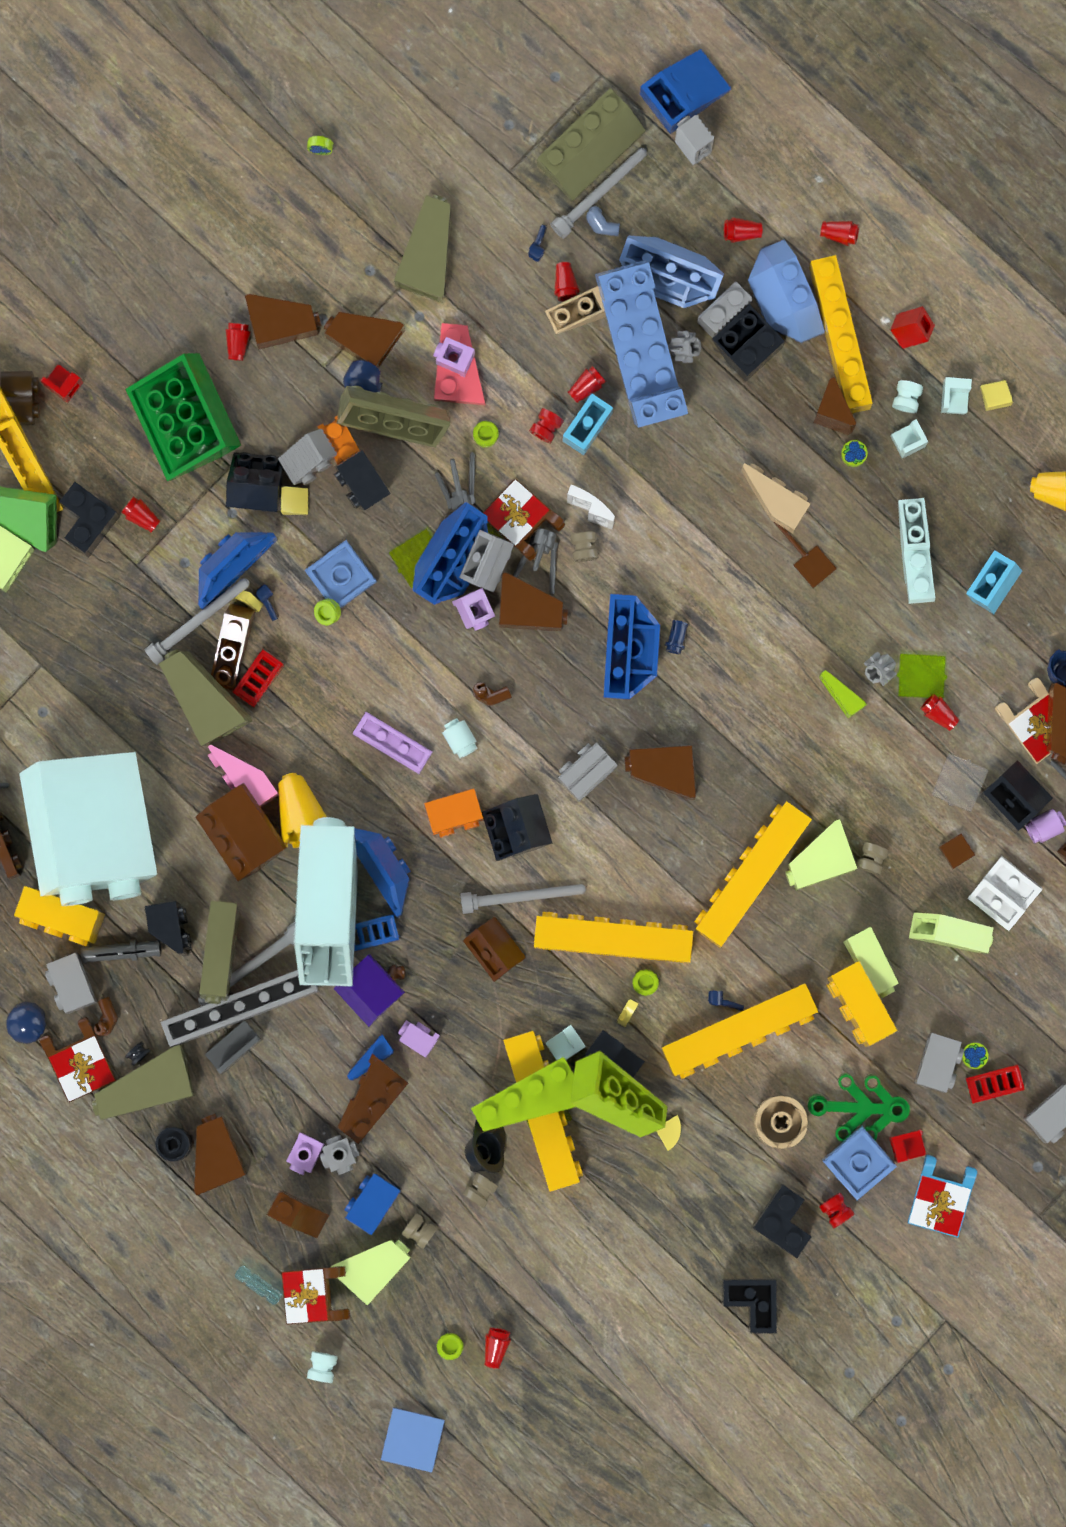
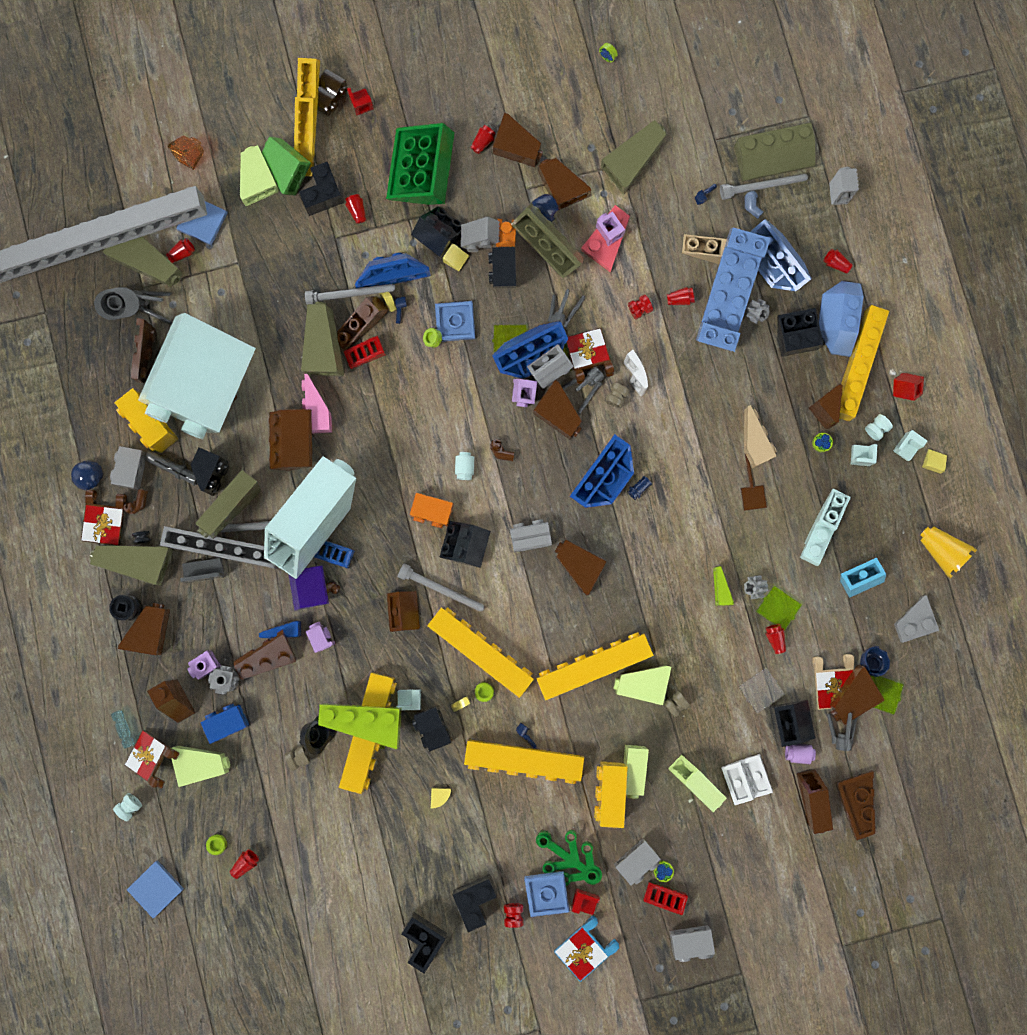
camera: 30 degrees right, 0 degrees up
yellow cone [278,773,327,848] -> none
blue wedge [346,826,411,918] -> none
lavender tile [353,712,433,774] -> none
dark tan wheel [402,1213,438,1249] -> none
lime tile [473,421,499,448] -> none
red cone [554,262,580,302] -> none
medium azure brick [563,394,613,455] -> none
lime wedge [570,1051,667,1137] -> none
blue slope [640,49,732,135] -> none
light grey brick [698,281,752,338] -> none
tan brick [753,1096,808,1149] -> none
red cone [820,221,859,246] -> none
reddish brown tile [939,833,975,870] -> none

